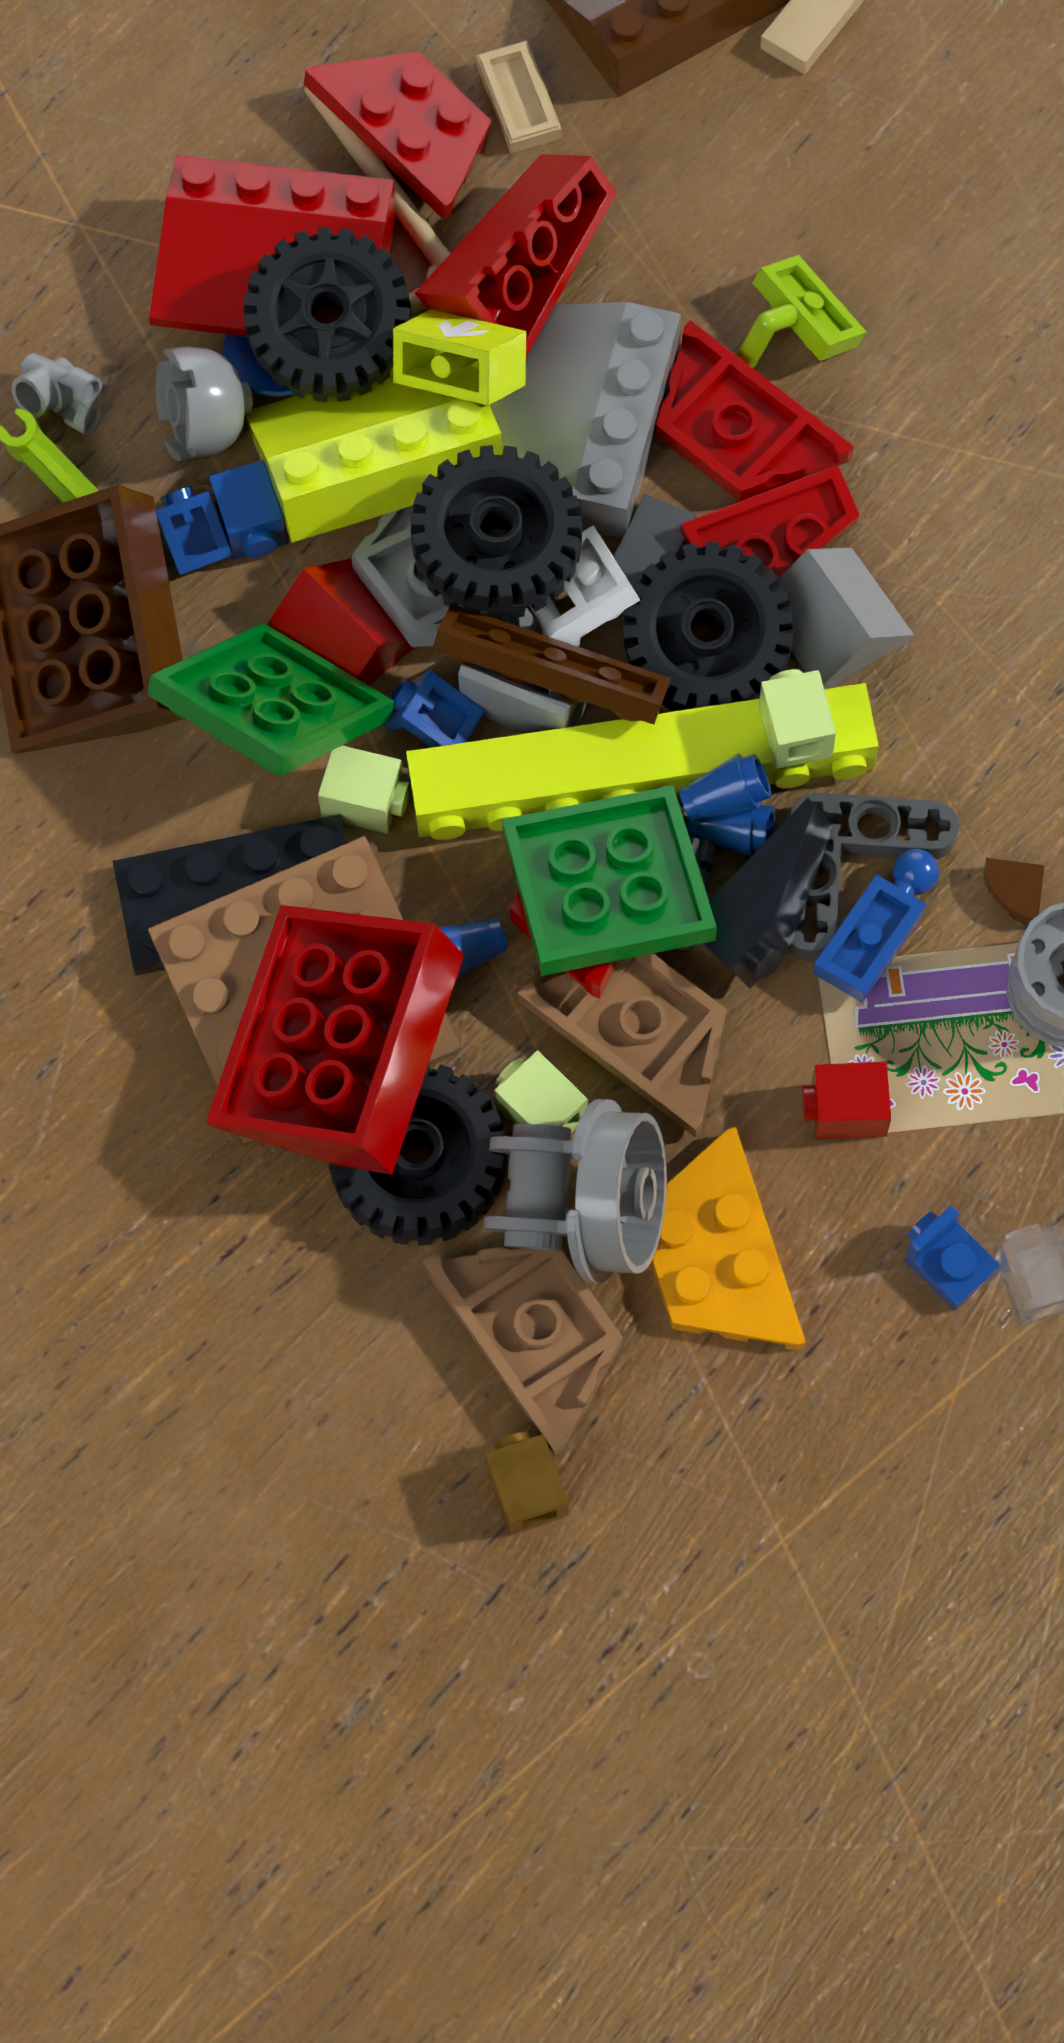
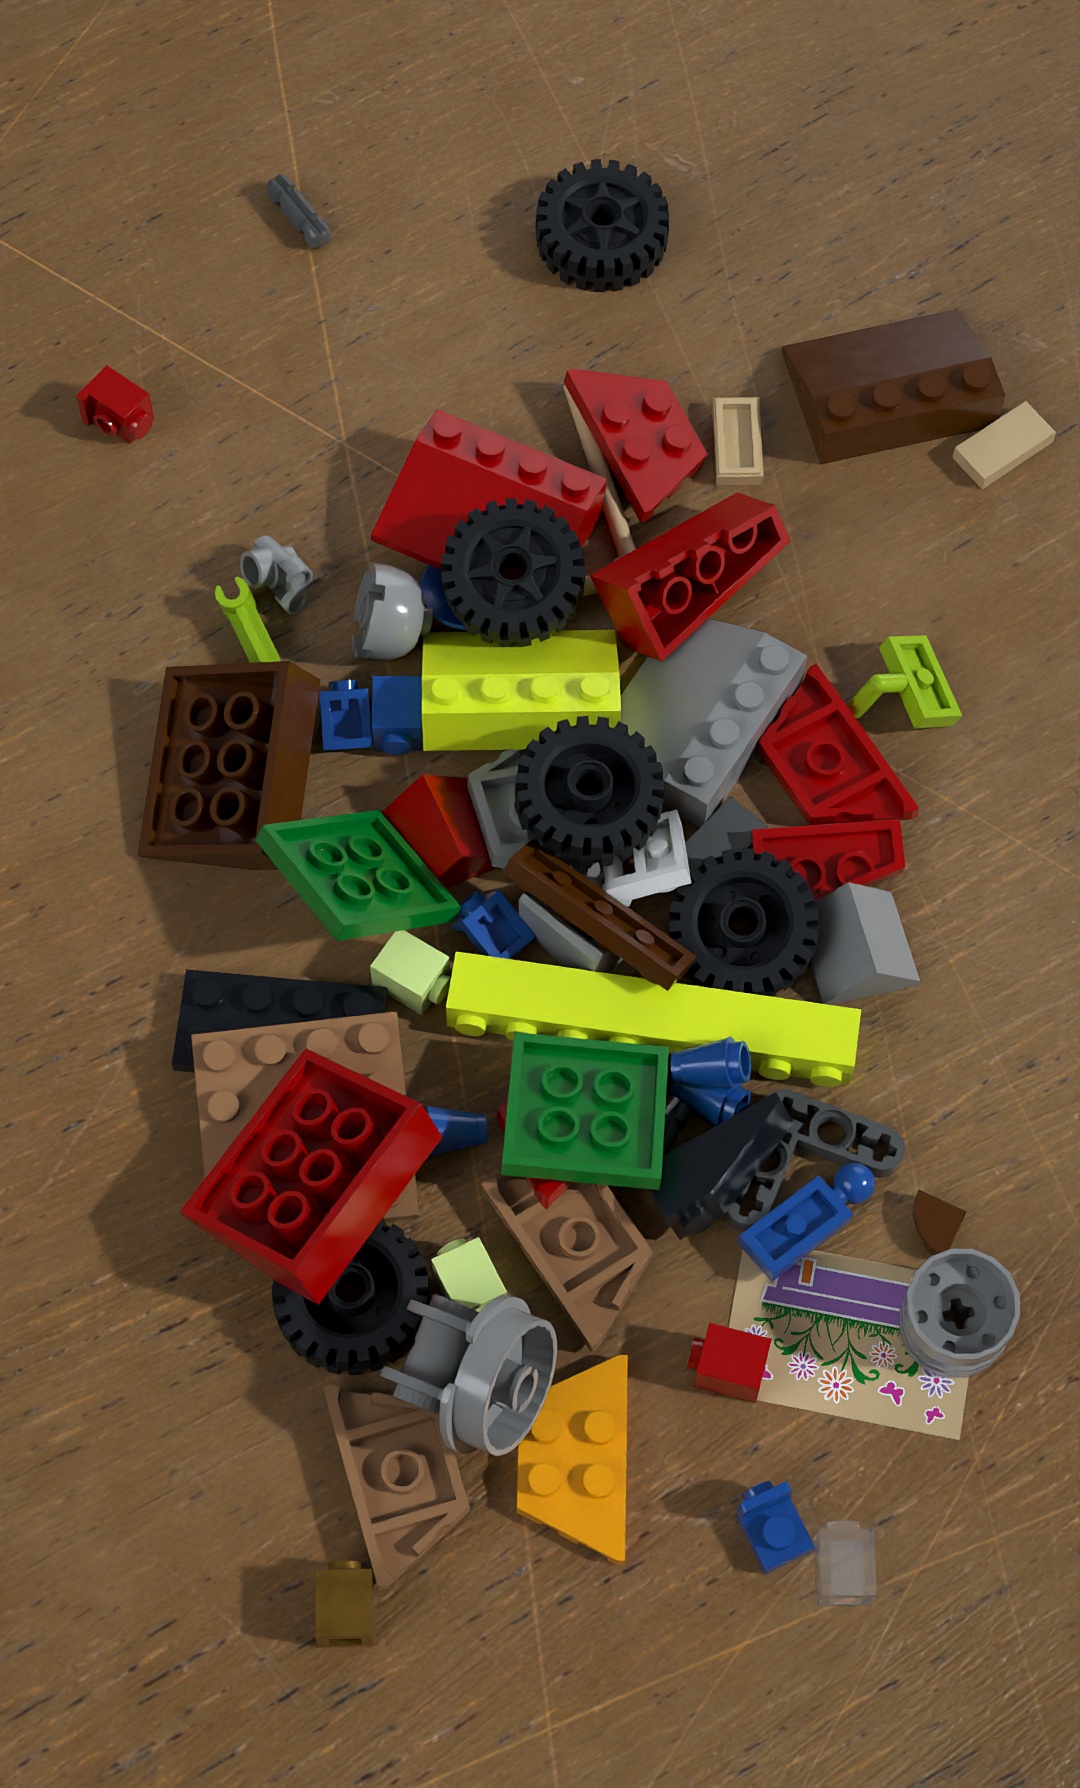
camera: 15 degrees right, 5 degrees down
neon yellow brick [393,309,526,406] -> none
yellowish green brick [759,669,836,769] -> none

